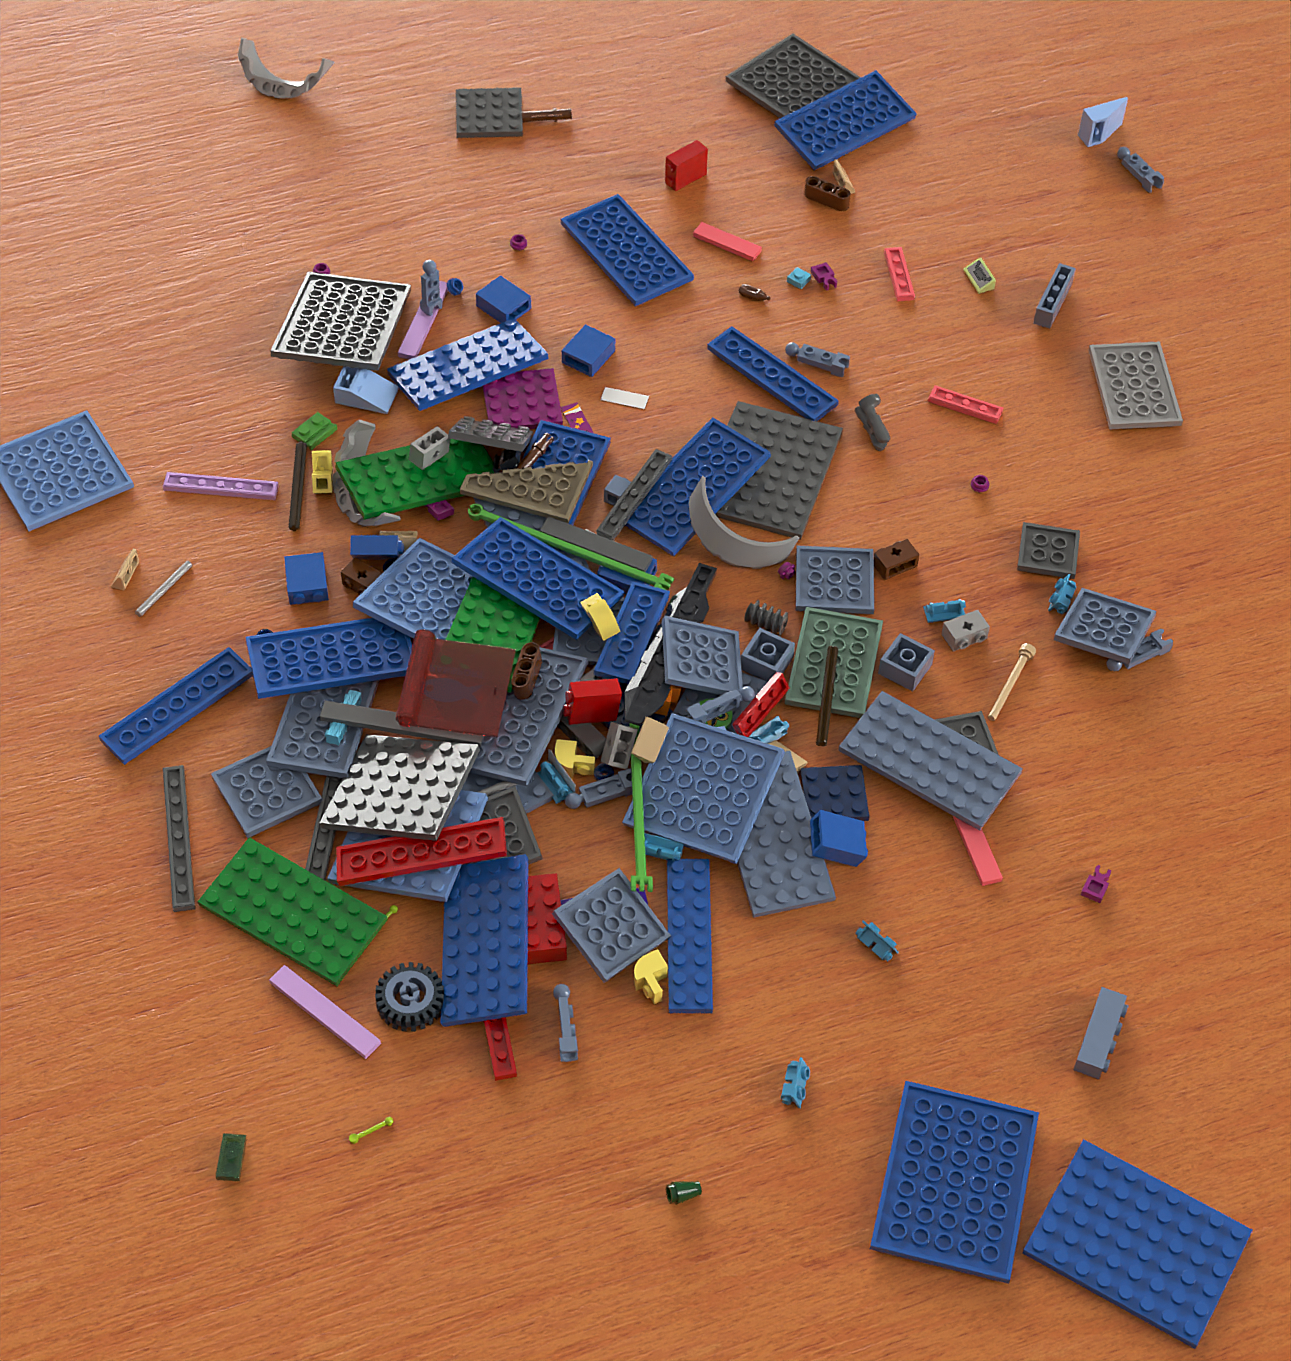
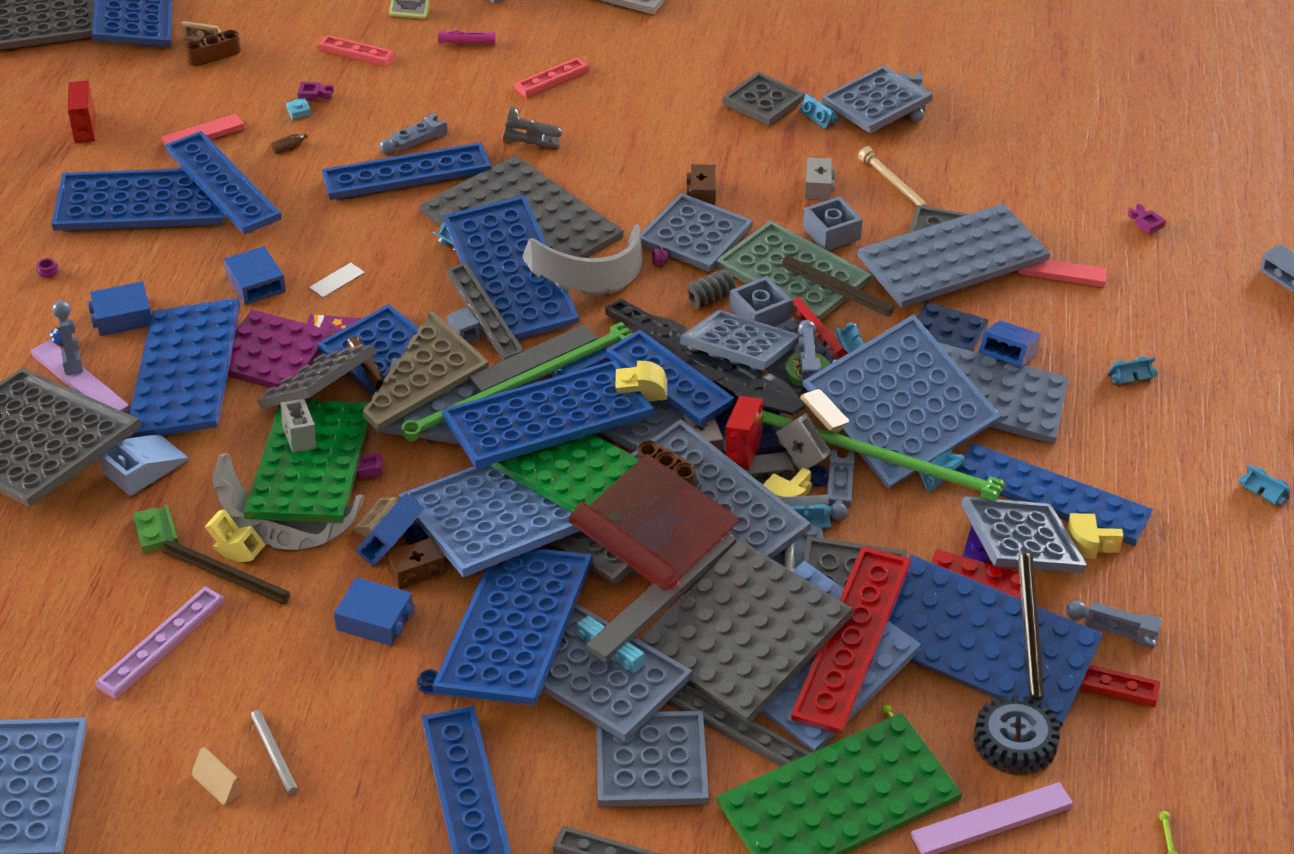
camera: 60 degrees left, 10 degrees down
black plate [492,449,521,473] -> none
dark azure hinge [923,599,966,623] -> none
magenta plate [970,475,990,492] -> none
none -> blue plate [165,131,282,235]
none -> dark pink pin [438,30,496,45]
none -> dark brown axle [1019,553,1044,700]

